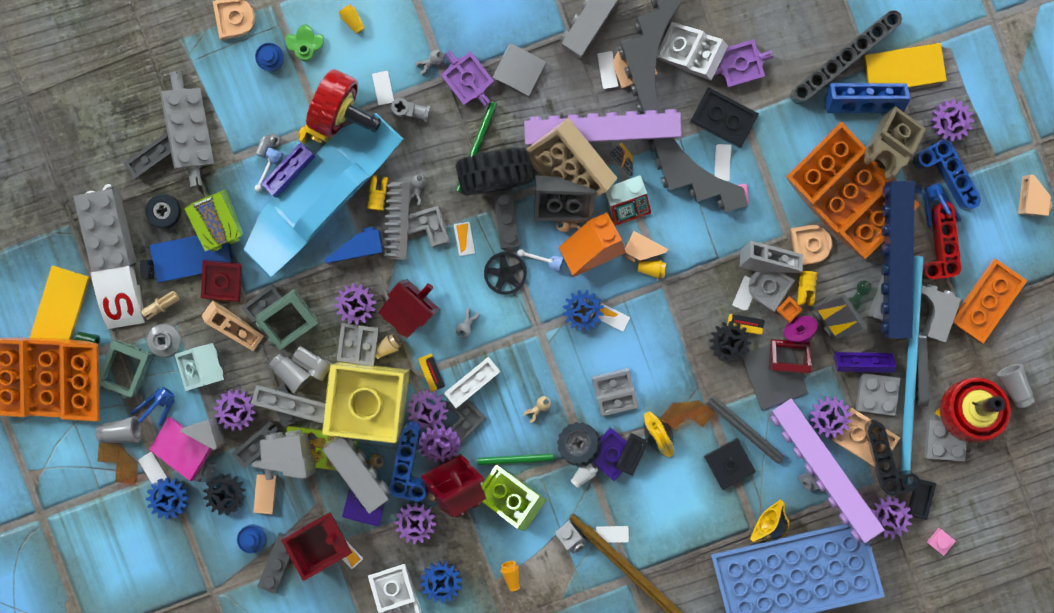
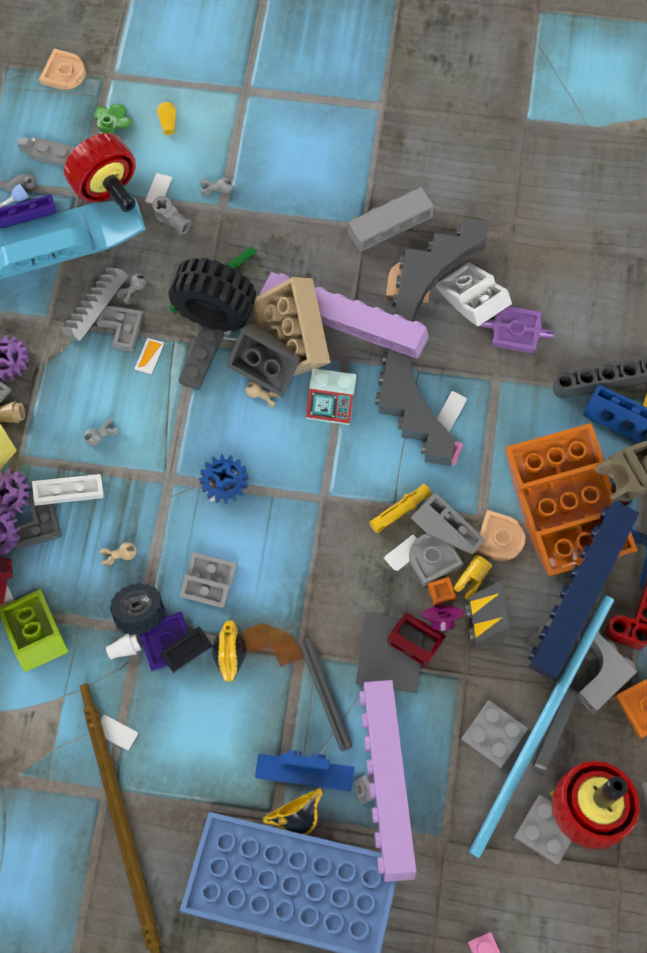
camera: 30 degrees right, 20 degrees down
blue plate [255,42,285,72] -> none
yellow bracket [298,125,329,144] -> none
blue slope [324,227,384,263] -> none
yellow hinge [367,175,388,211] -> none
dark red piece [378,279,441,339] -> none
sticker [418,353,445,392] -> none
medium lavender plate [440,50,494,107] -> none
green bar [477,453,554,465] -> none
black wheel [484,252,527,295] -> none
light grey slope [492,43,546,96] -> none
hinge [517,249,563,272] -> none
light grey bracket [555,521,587,554] -> none
orange slope [559,212,626,277] -> none
white sticker [597,51,618,89] -> none
white sticker [598,303,630,332] -> none
sticker [609,143,633,176] -> none
light nougat slope [624,231,668,262] -> none
yellow cone [638,260,667,279] -> none
black tile [690,87,759,148] -> none
black plate [704,438,756,490] -> none
black gear [708,321,751,363] -> none
sticker [727,314,765,335] -> none
medium lavender gear [809,396,852,438] -> none
light nougat tile [830,407,900,468] -> none
dark purple plate [834,352,896,373] -> none
clear green arm [848,280,872,310] -> none
black beam [865,420,920,496] -> none
medium lavender gear [870,496,913,539] -> none
black tile [907,479,936,520] -> none
none -> light grey hinge [17,137,75,167]
none -> blue bracket [255,750,355,792]
none -> yellow pin [369,483,432,534]

